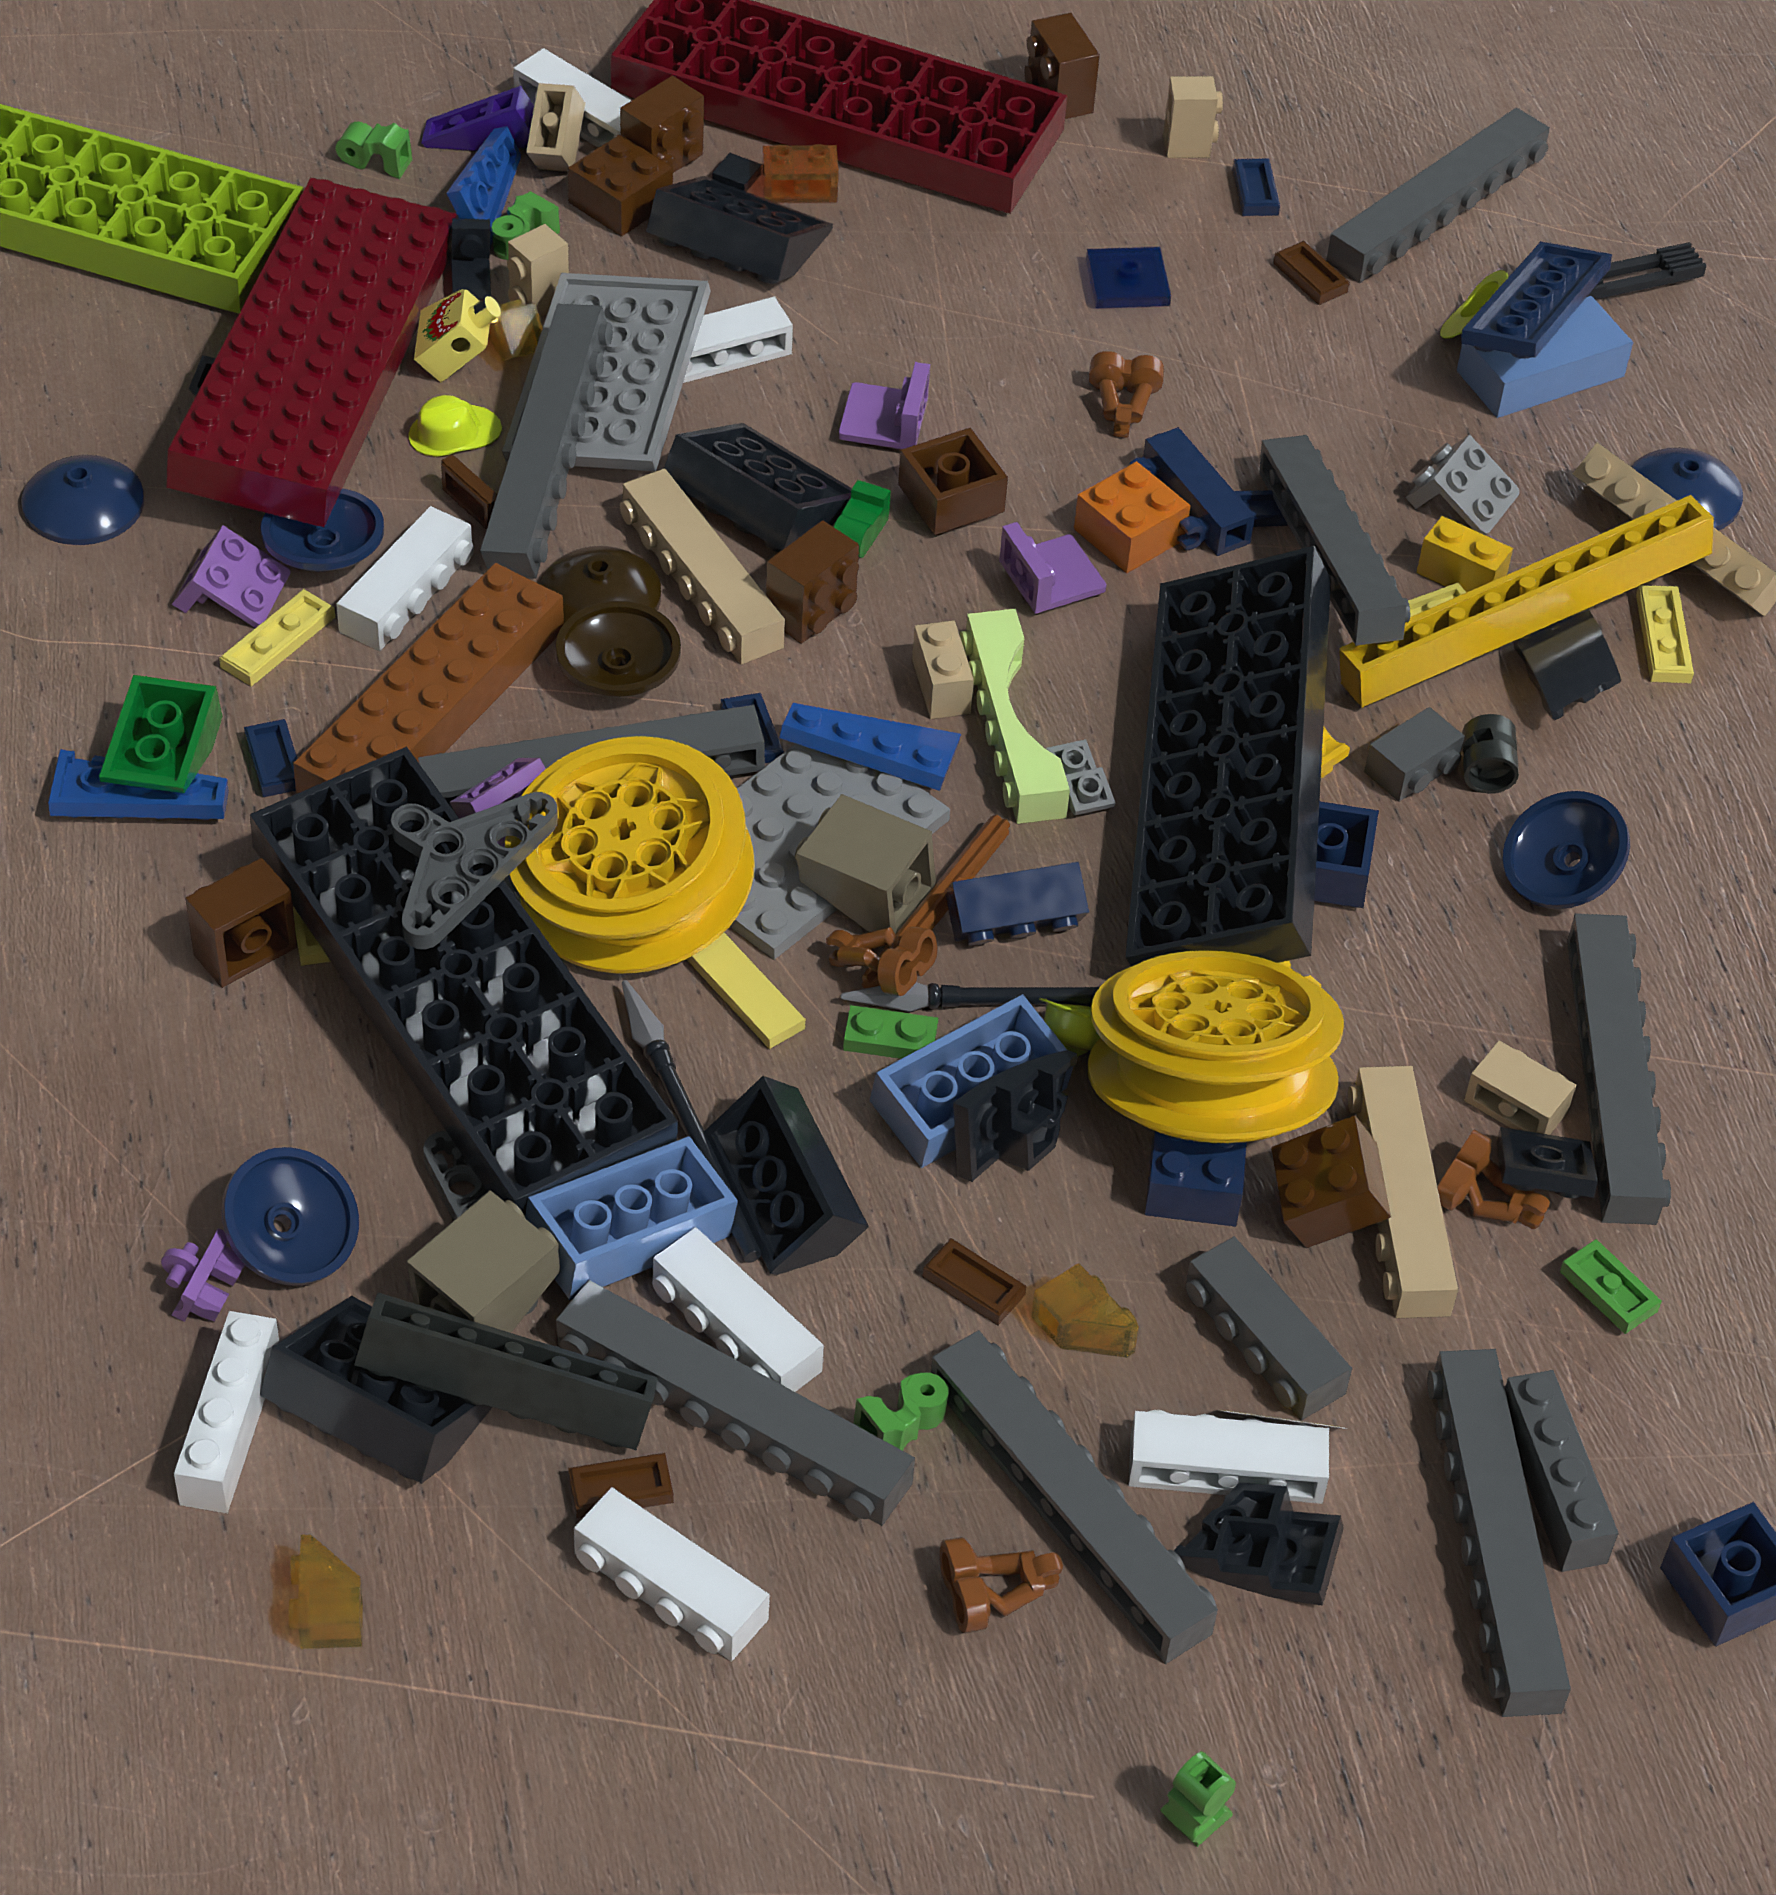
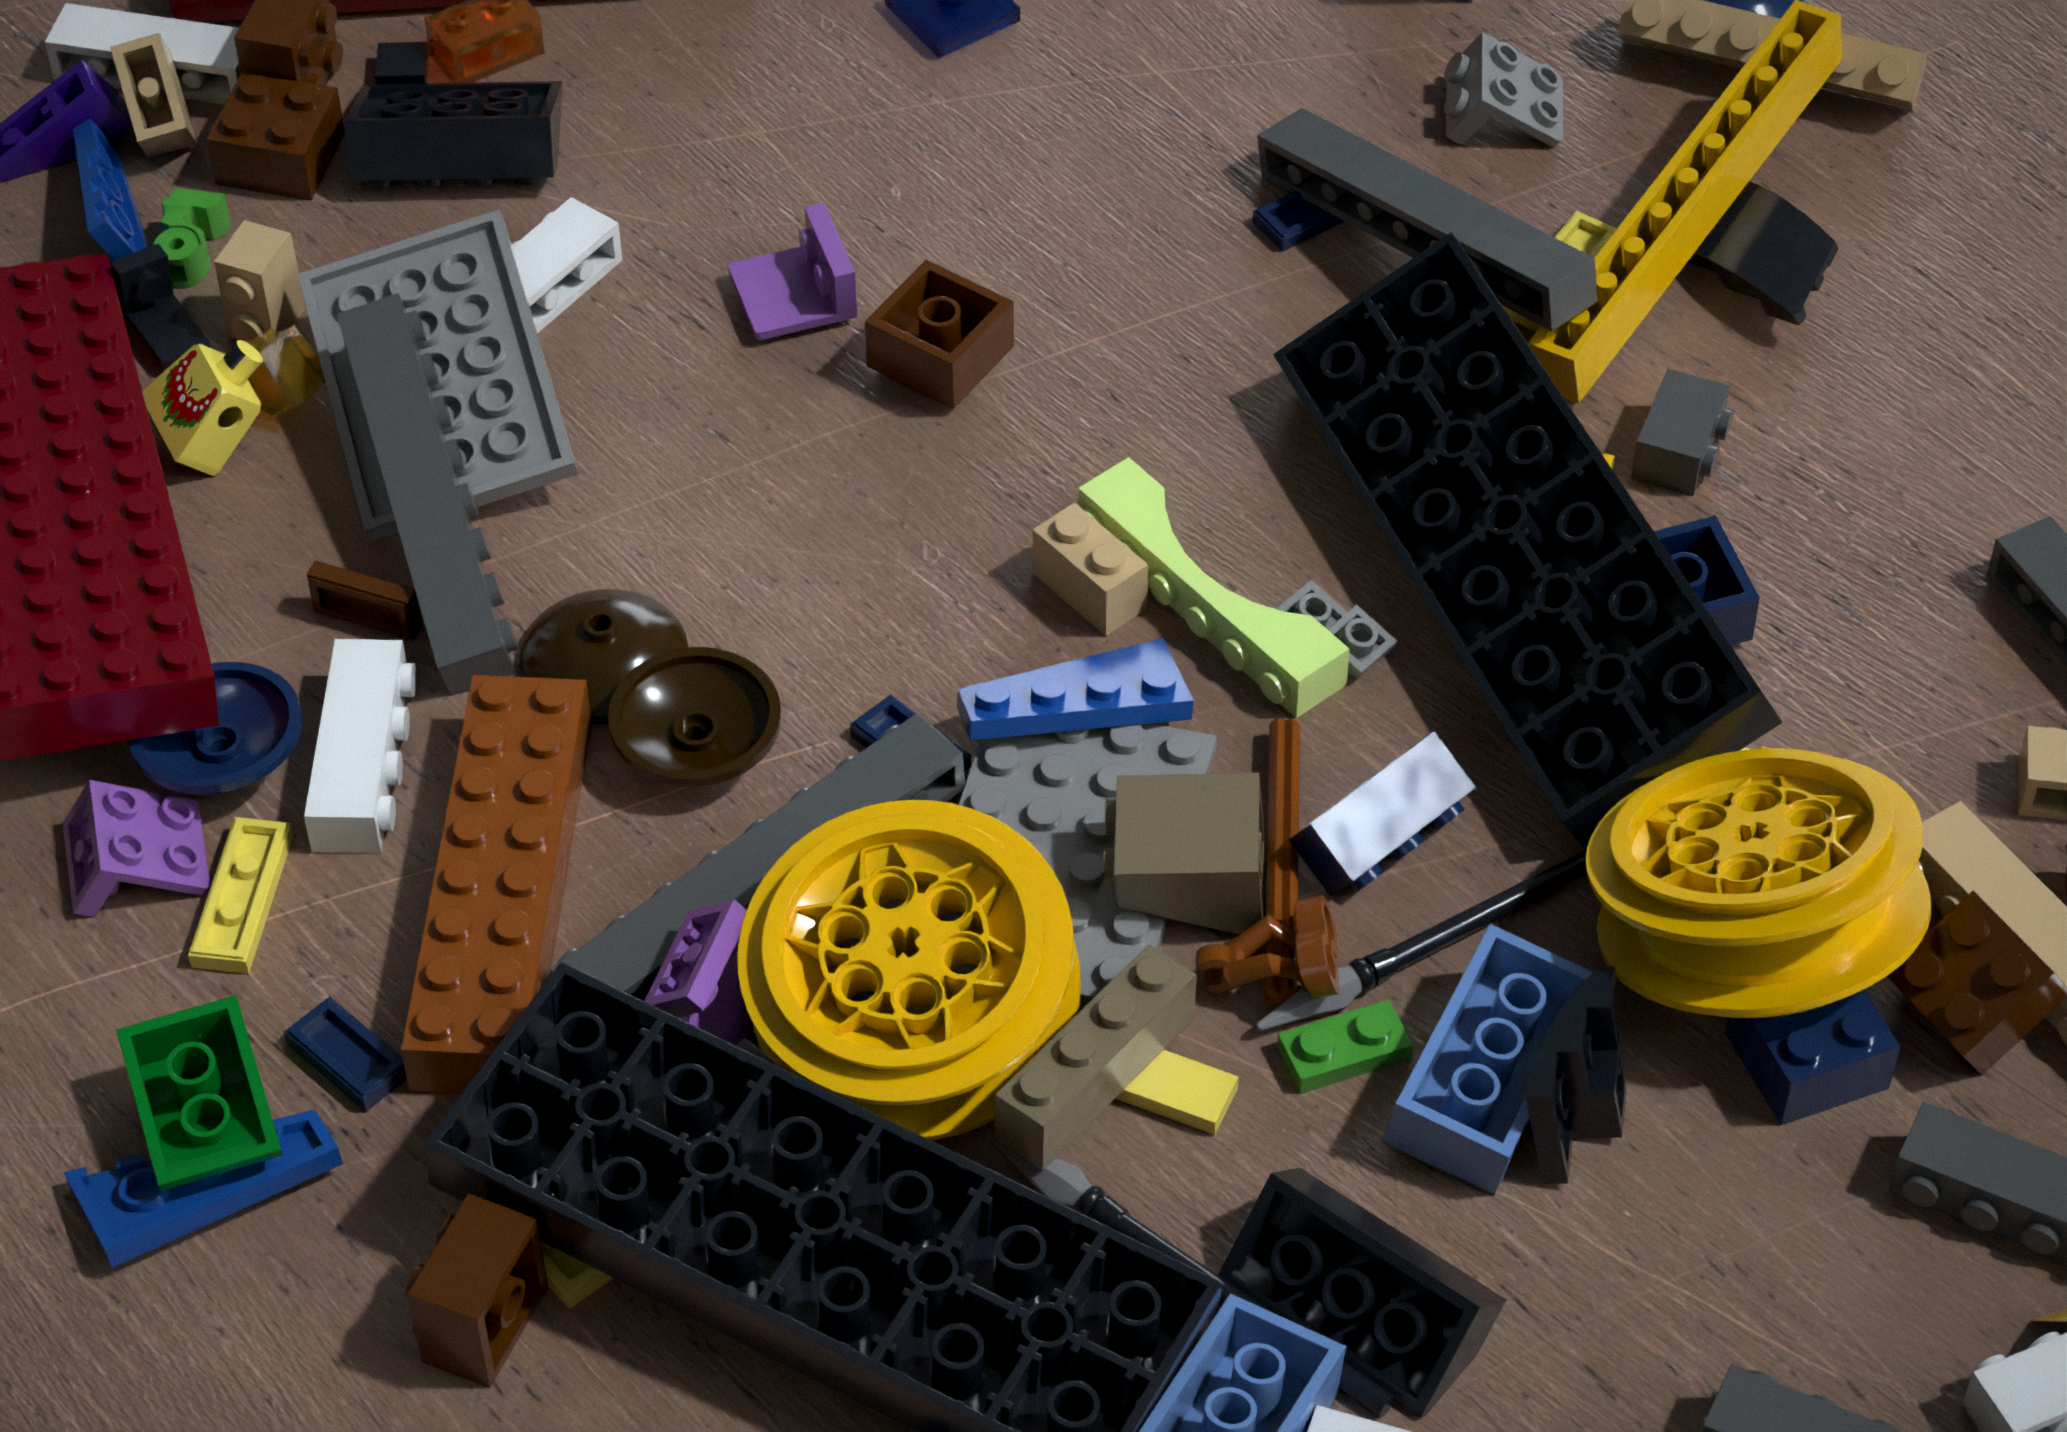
camera: 25 degrees left, 0 degrees up
dark grey beam [391,792,558,949] -> none
neon yellow piece [408,395,502,457] -> none
tan brick [620,468,785,665] -> none
black slope [664,423,852,552] -> none
reddish brown brick [766,520,859,644] -> none
green leg [834,480,891,558] -> none
reddish brown tile [922,1238,1027,1325] -> none
medium lavender bracket [999,522,1106,614] -> none
clear yellow slope [1031,1263,1139,1358] -> none
neon yellow piece [1039,998,1100,1056] -> none
orange brick [1074,461,1190,573] -> none
dark orange piece [1089,351,1164,438] -> none
dark blue brick [1129,427,1255,556] -> none
yellow brick [1416,516,1513,592] -> none
pearl dark grey wheel [1462,714,1519,794] -> none
dark blue dish [1503,791,1630,909] -> none
light yellow tile [1636,585,1694,683] -> none
none -> dark tan brick [994,944,1197,1171]

